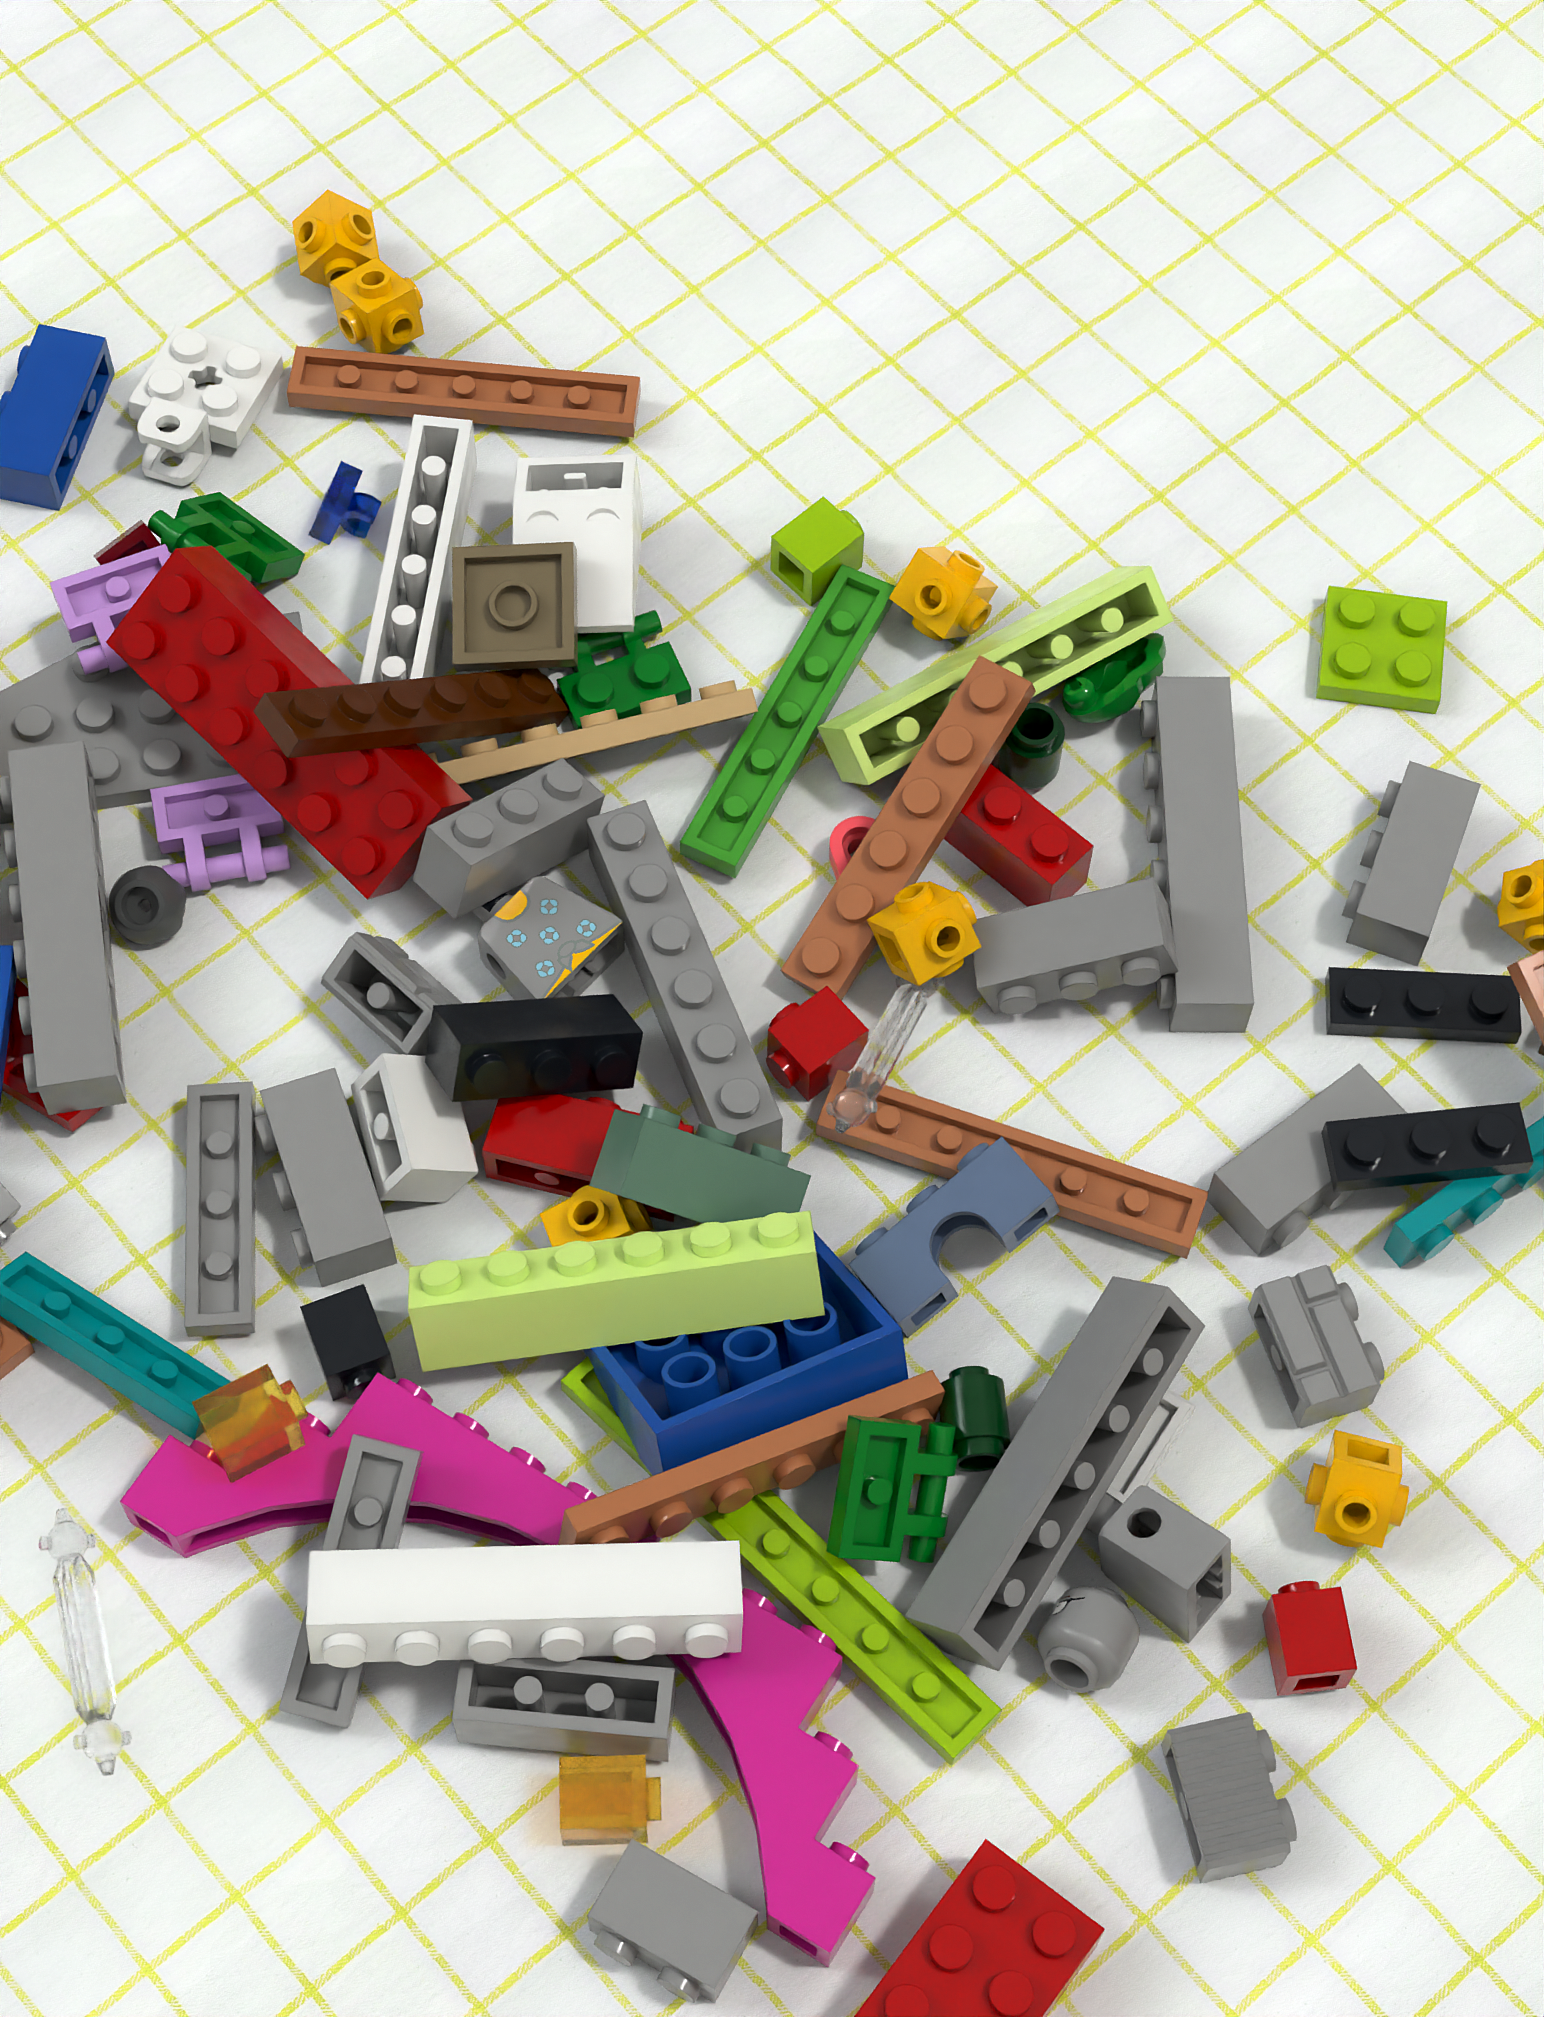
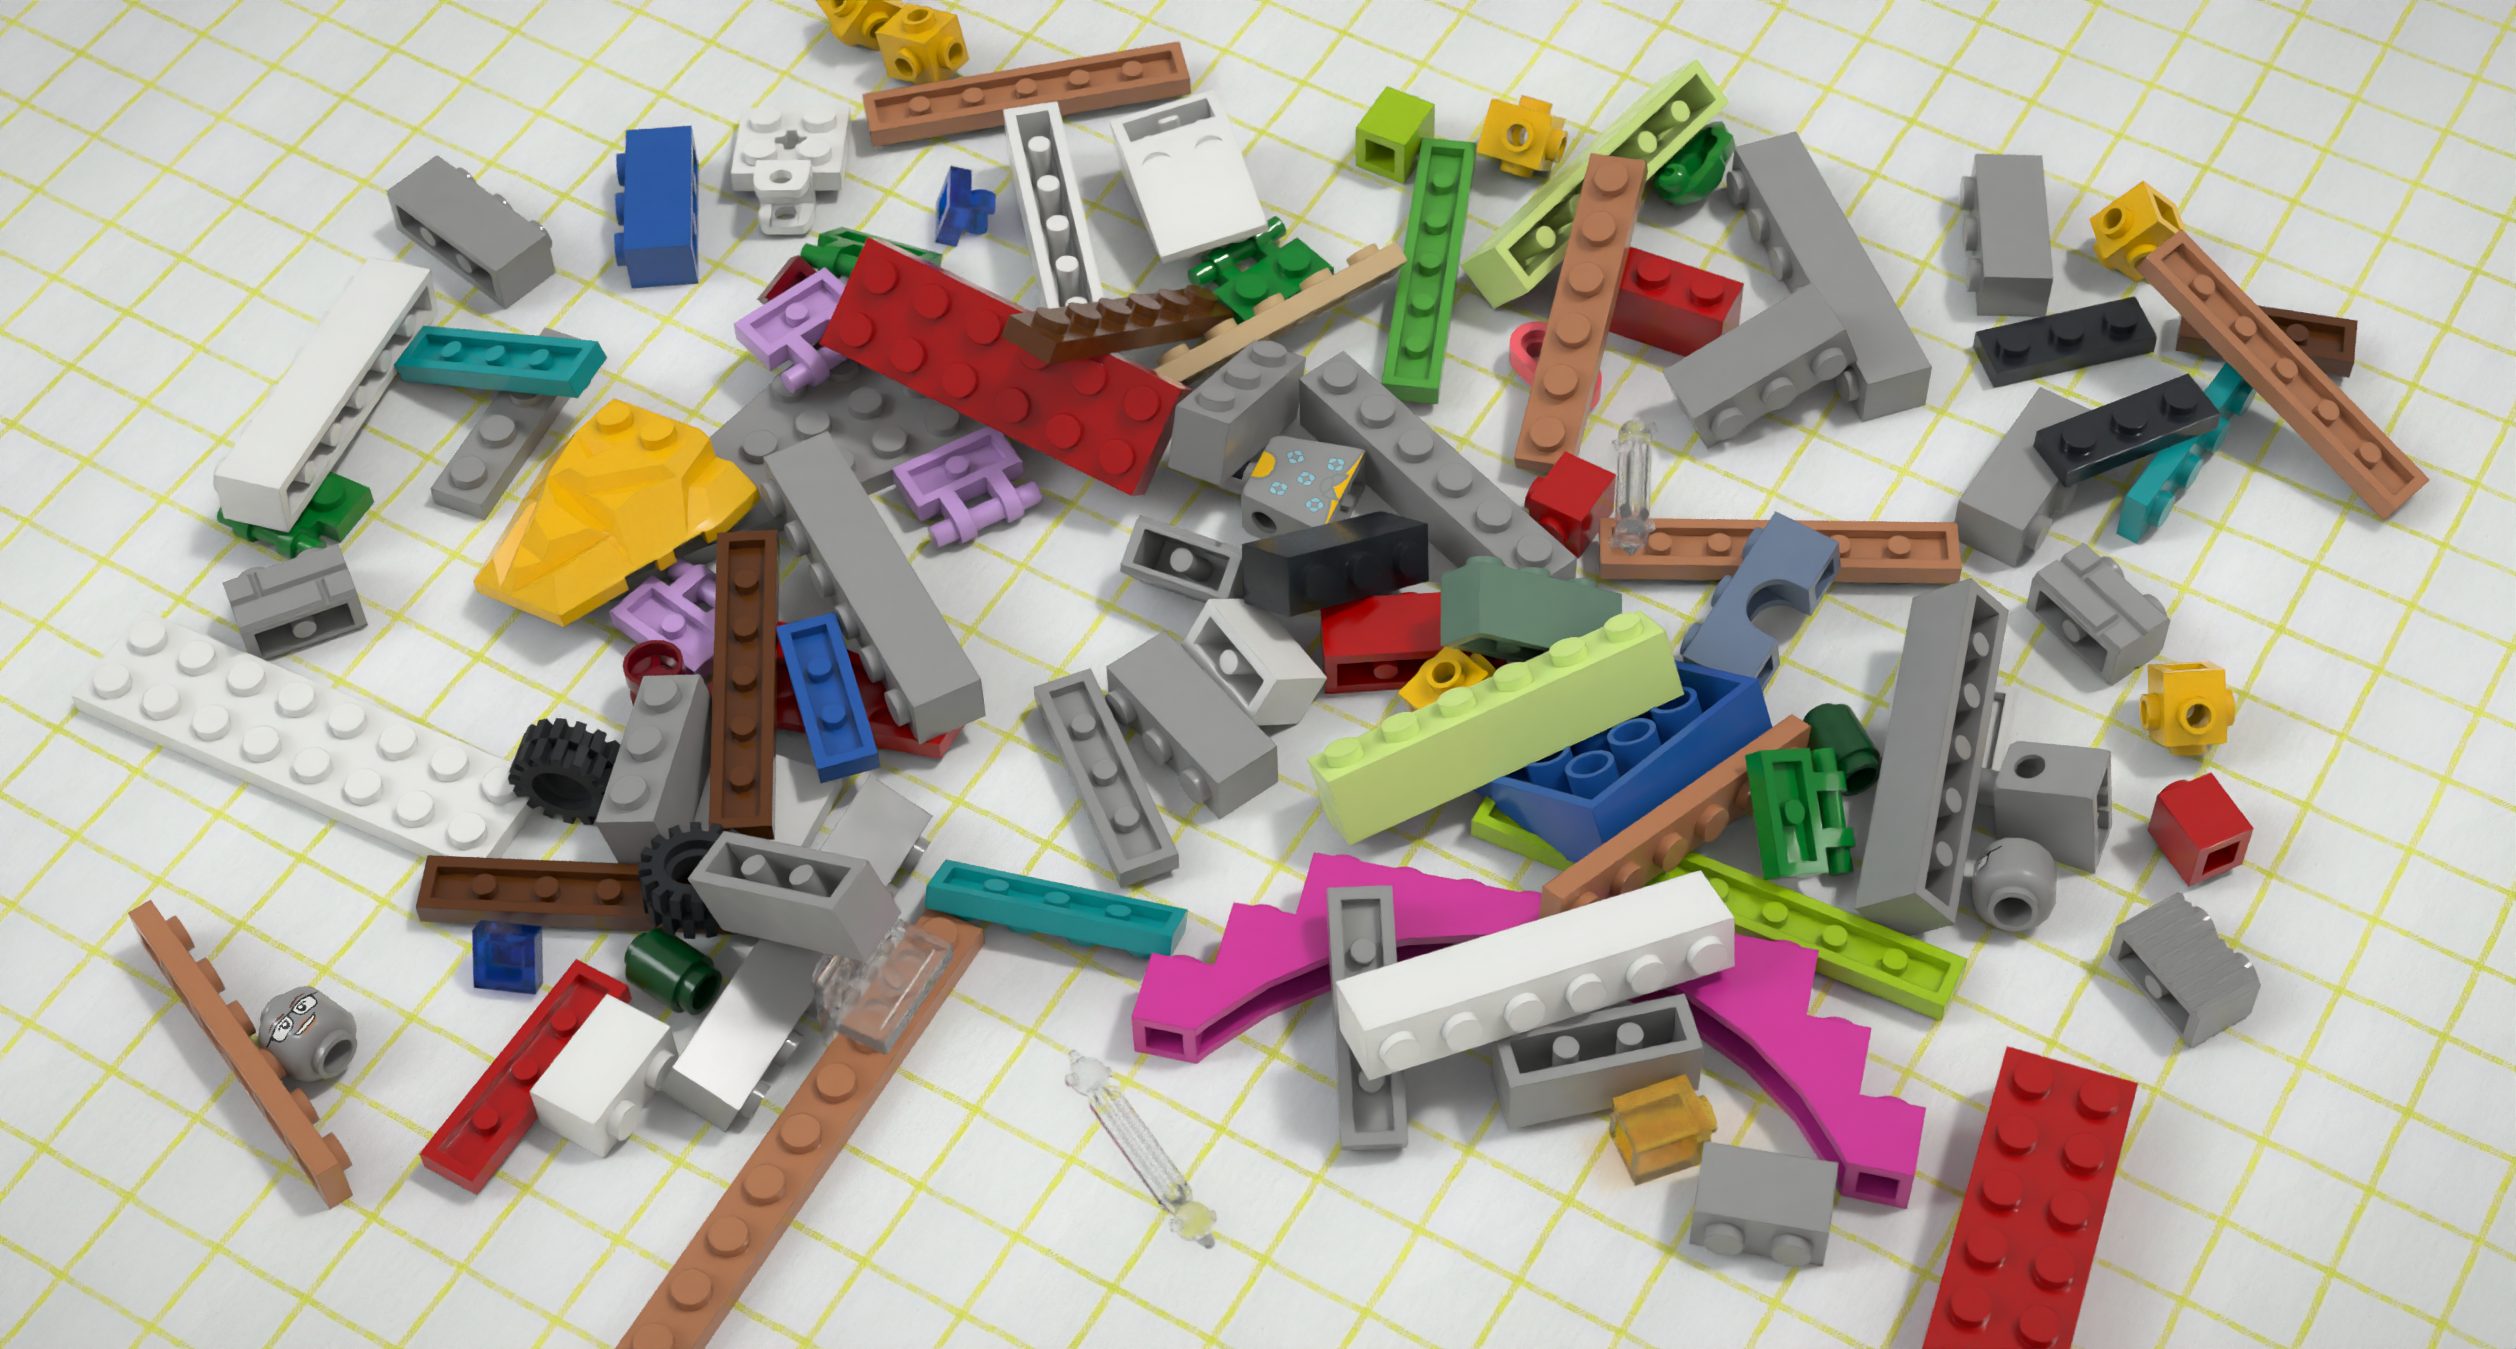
camera: 15 degrees left, 10 degrees down
dark grey plate [108,865,187,945] -> none
clear yellow brick [192,1364,309,1483] -> none
black brick [300,1284,396,1401] -> none
dark tan plate [452,542,578,672] -> none
yellow brick [867,881,982,986] -> none
dark green brick [999,703,1065,789] -> none
lime plate [1316,586,1448,714] -> none

